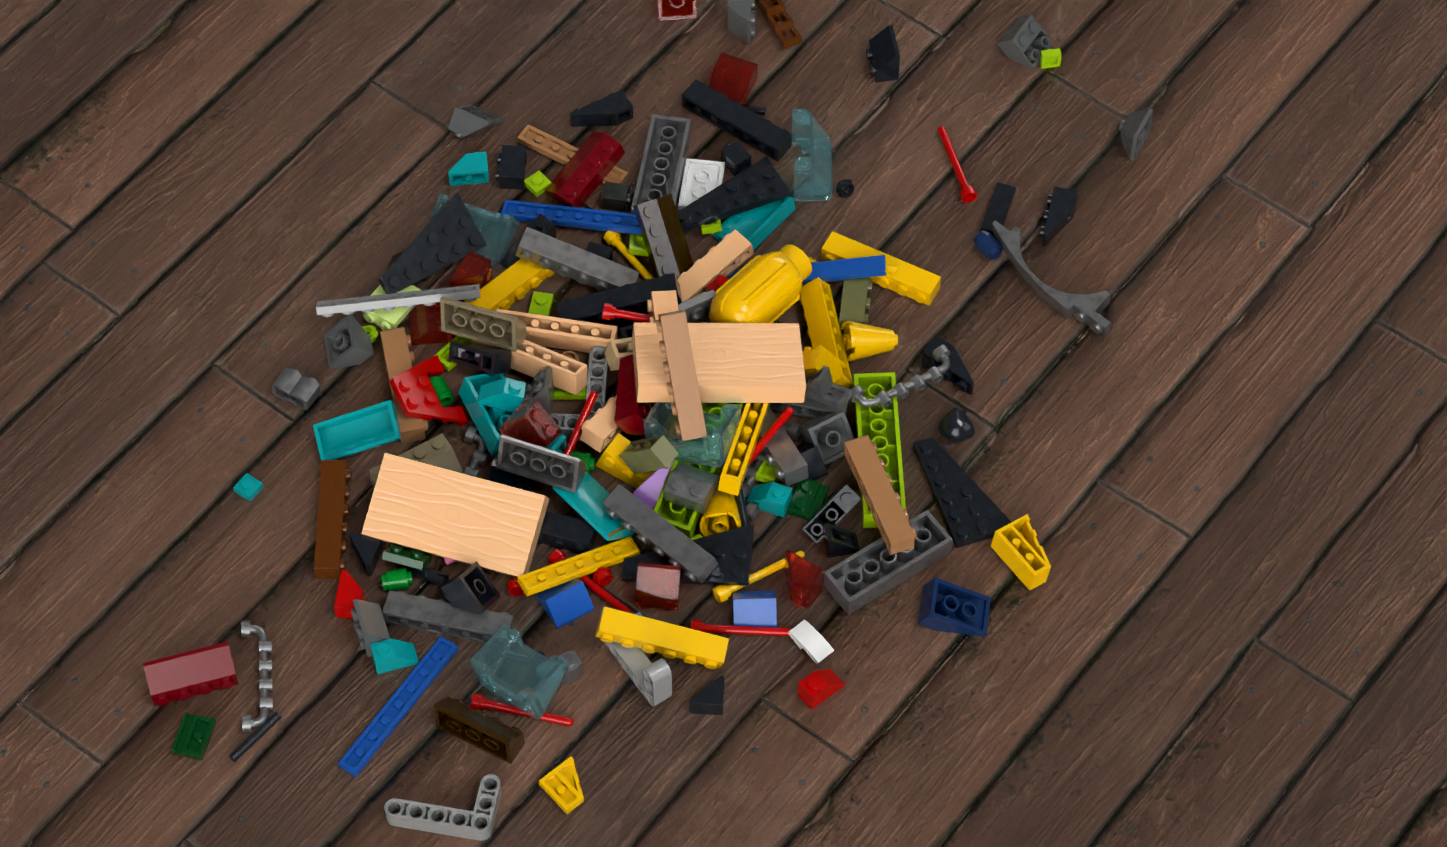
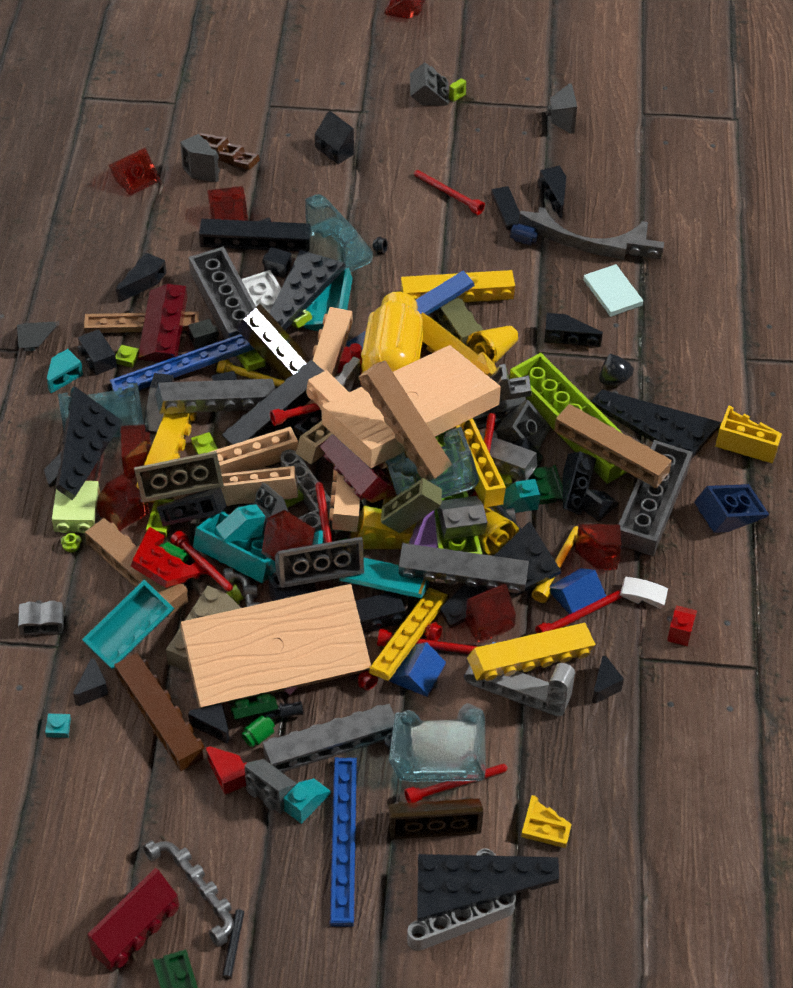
camera: 35 degrees left, 5 degrees down
light grey plate [316,284,480,317] -> none
dark grey slope [323,314,374,369] -> none
black slope [441,561,501,614] -> none
flat silver bar [850,345,950,408] -> none
none -> black slope [73,658,108,706]
none -> red piece [170,531,233,592]
none -> lime plate [226,584,244,604]
none -> black wing [417,854,559,923]
none -> light aqua tile [583,264,643,317]

